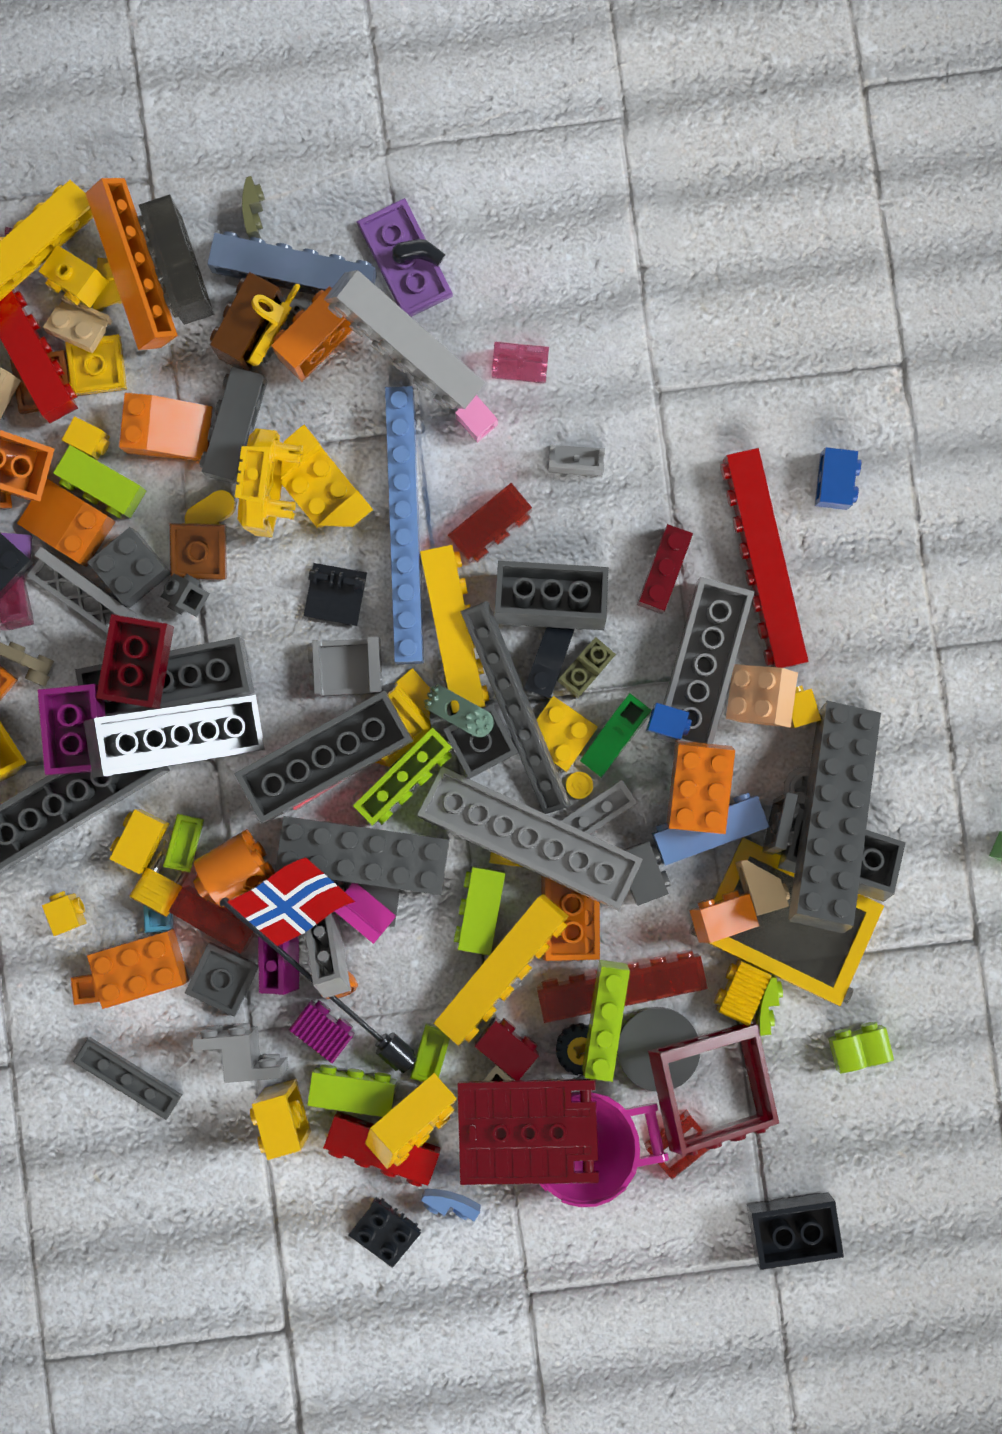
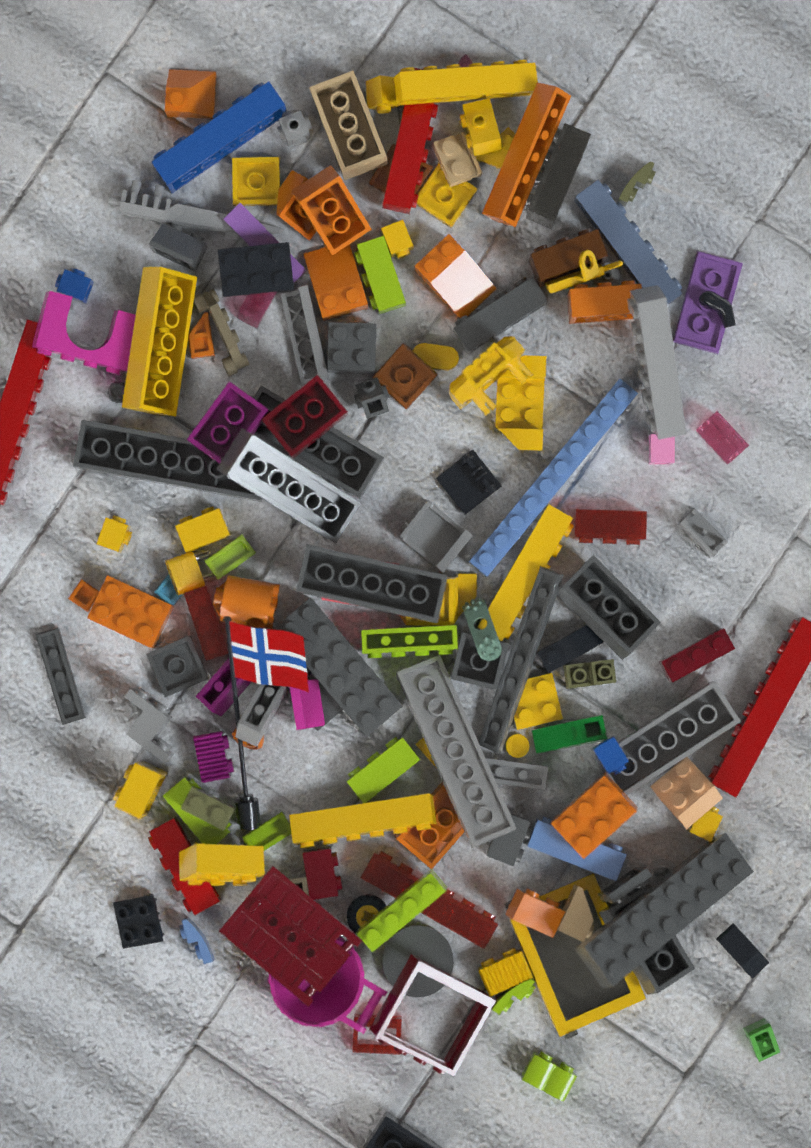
camera: 40 degrees right, 0 degrees up
none -> olive brick [181,786,236,831]
none -> black slope [716,923,769,979]

